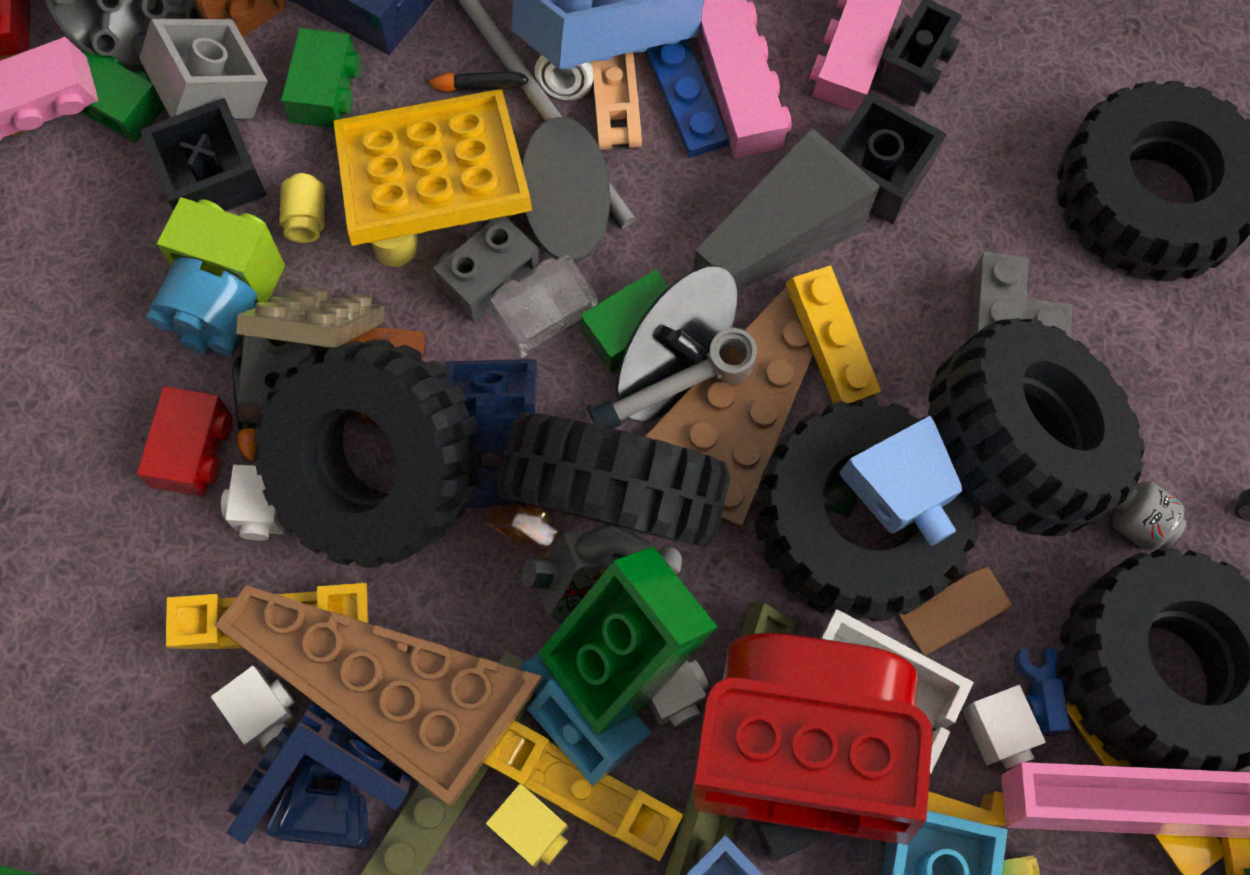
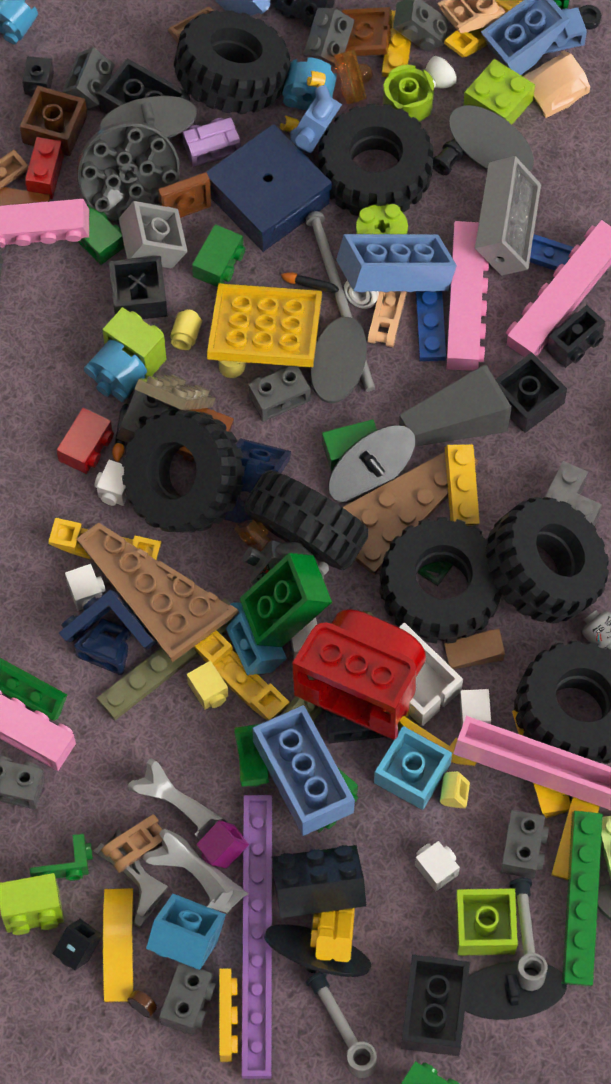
camera: 20 degrees right, 5 degrees down
clear brick [490,254,598,358] -> none
light grey piece [587,328,757,429] -> none
light blue torso [839,416,962,546] -> none
blue plate [1014,647,1070,736] -> none

